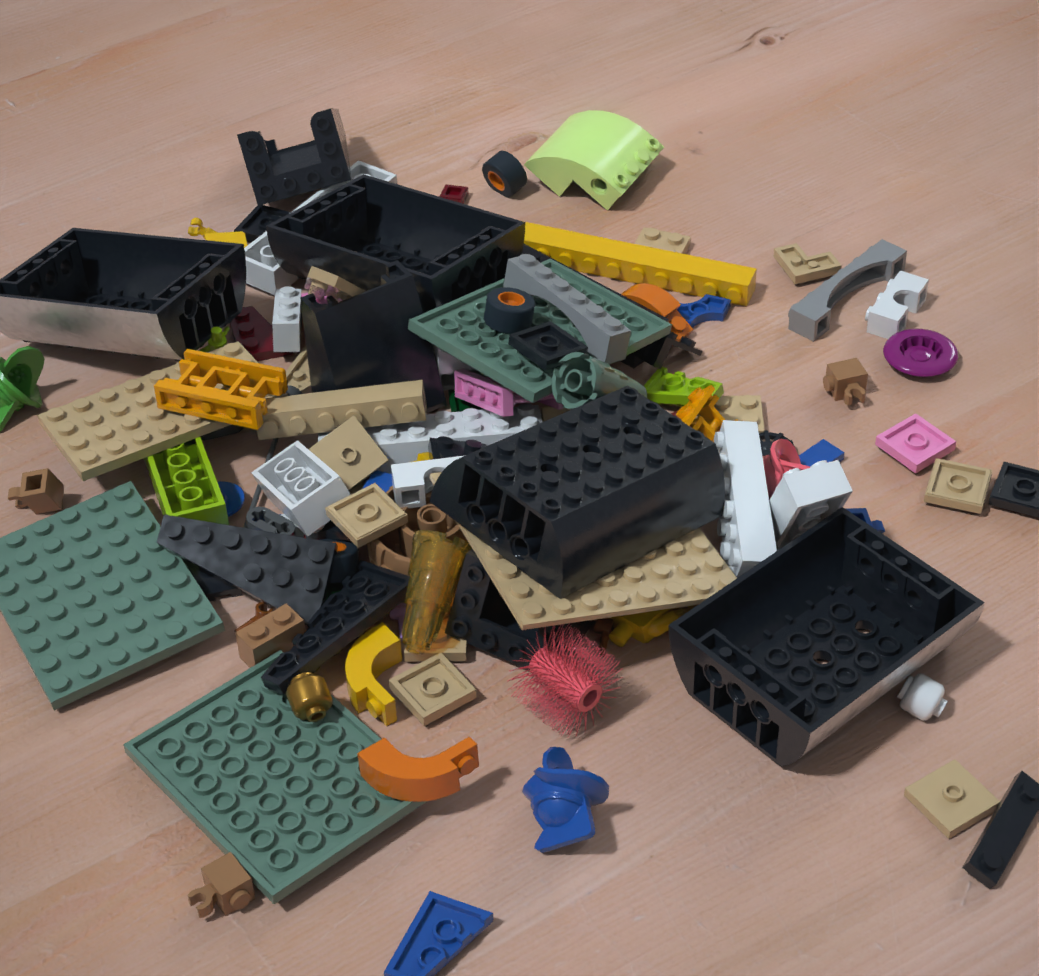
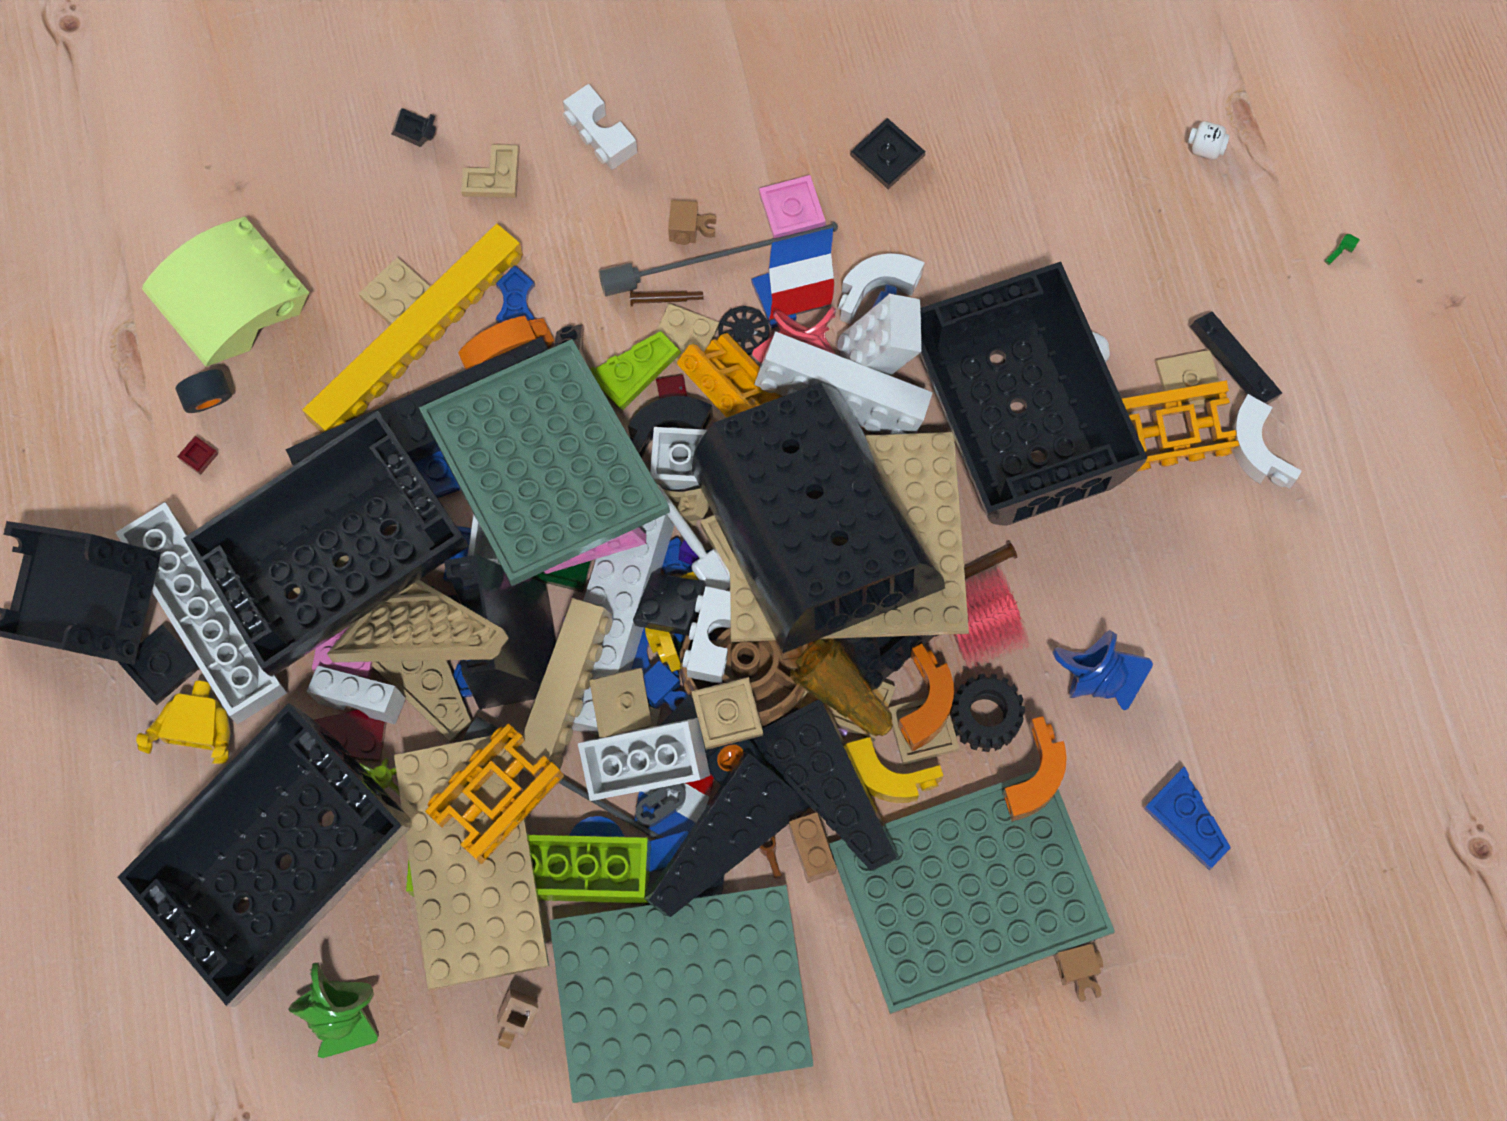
camera: 70 degrees left, 30 degrees up
pearl gold head [286,672,333,722] -> none
black wheel [483,287,535,334] -> none
light grey arch [503,254,631,364] -> none
black plate [508,321,588,371] -> none
sand green cone [552,352,647,410] -> none
light grey arch [788,239,907,342] -> none
magenta wheel [883,329,958,377] -> none
tan plate [924,458,992,514] -> none
none -> black bracket [391,108,436,147]
none -> flag [598,221,838,321]
none -> reddish brown piece [630,290,703,307]
none -> white arch [838,254,925,324]
none -> orange arch [898,644,954,752]
none -> black tyre [950,674,1025,752]
none -> reddish brown piece [964,543,1018,579]
none -> light orange fence [1122,380,1239,472]
none -> white arch [1231,394,1301,489]

